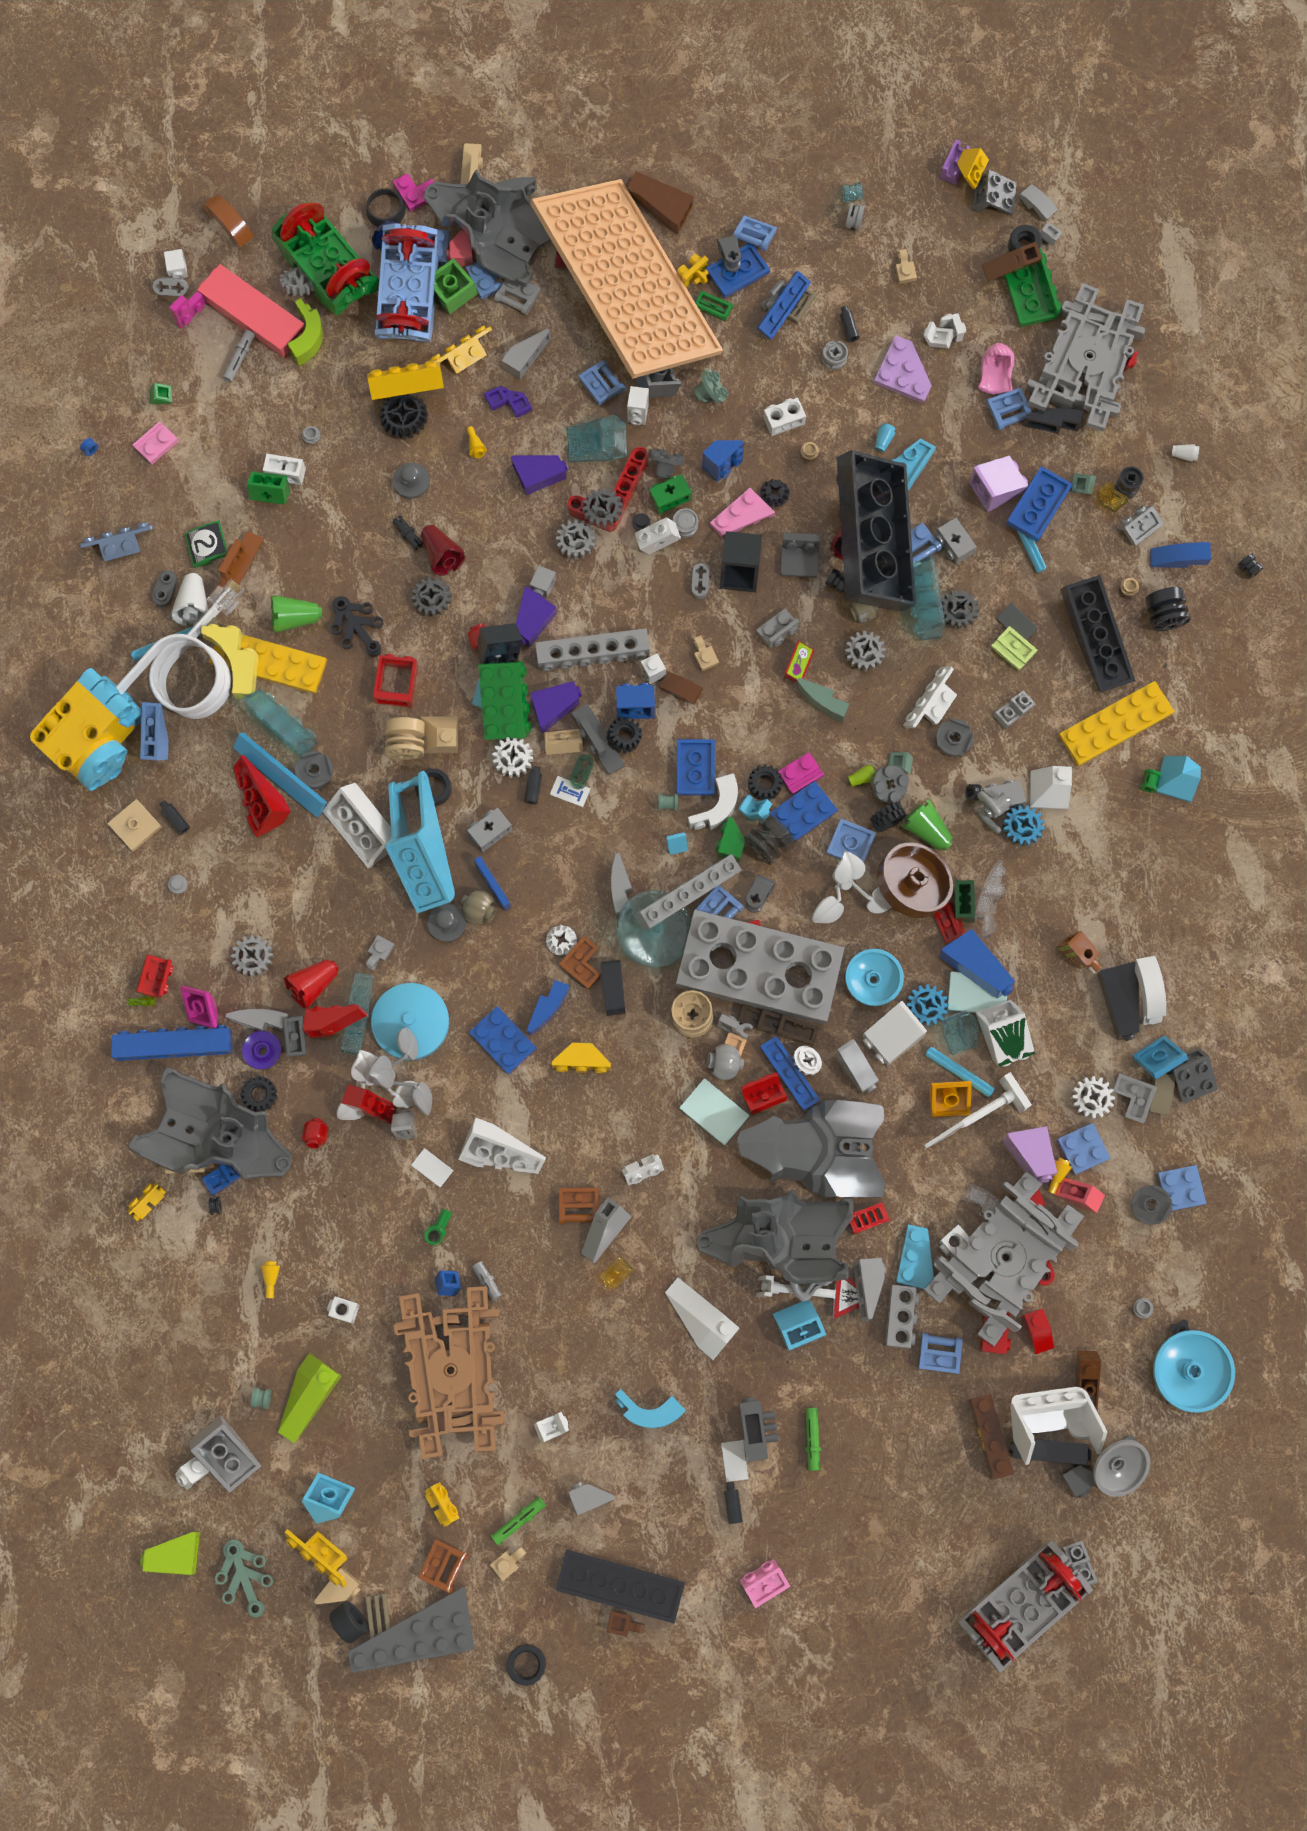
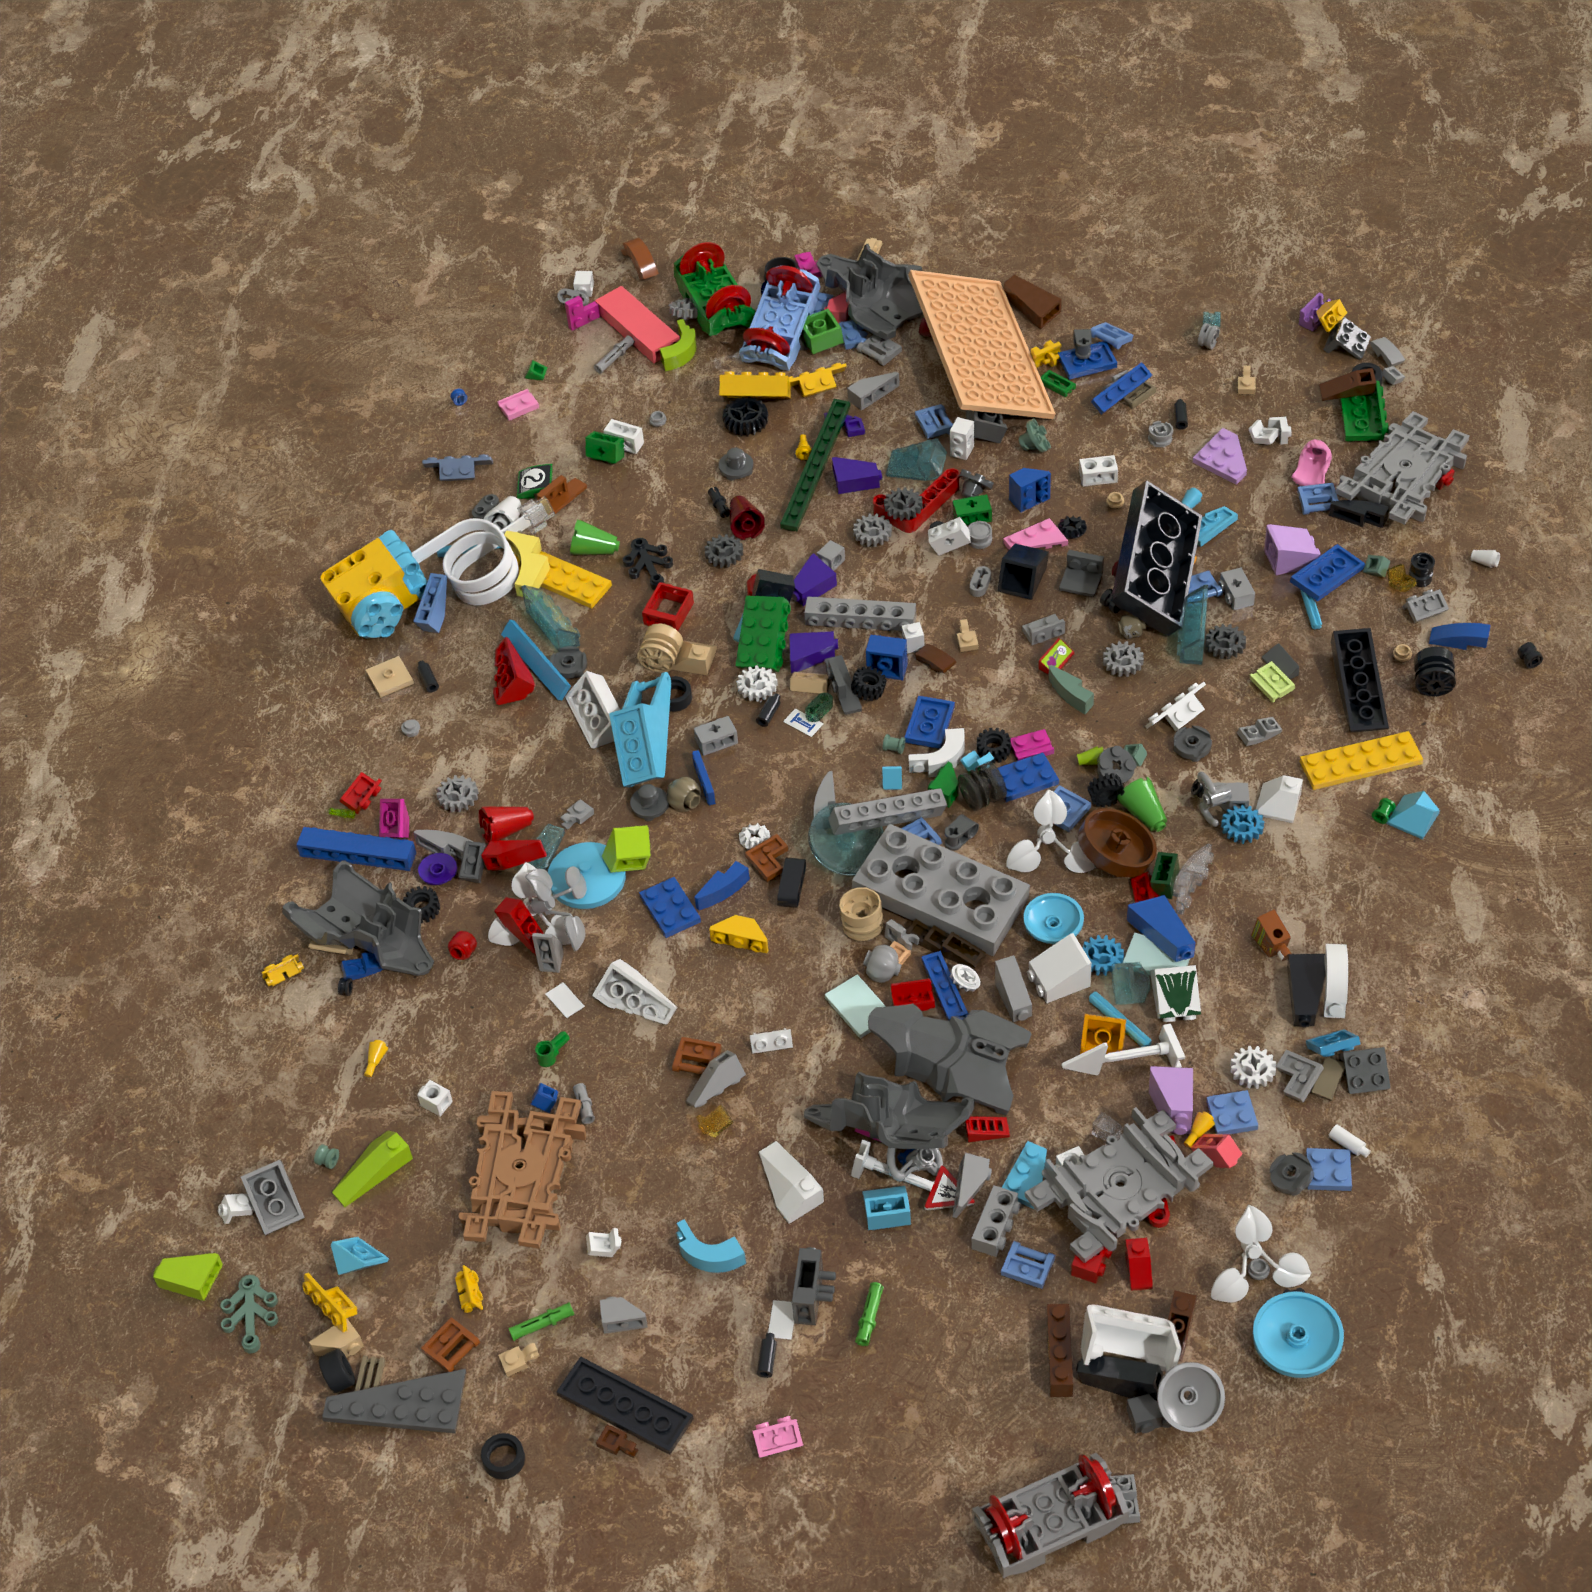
camera: 20 degrees right, 25 degrees down
none -> lime slope [602,825,651,873]
none -> dark green plate [780,399,851,532]
none -> white plant [1211,1205,1311,1303]
none -> white cylinder [1329,1124,1371,1157]

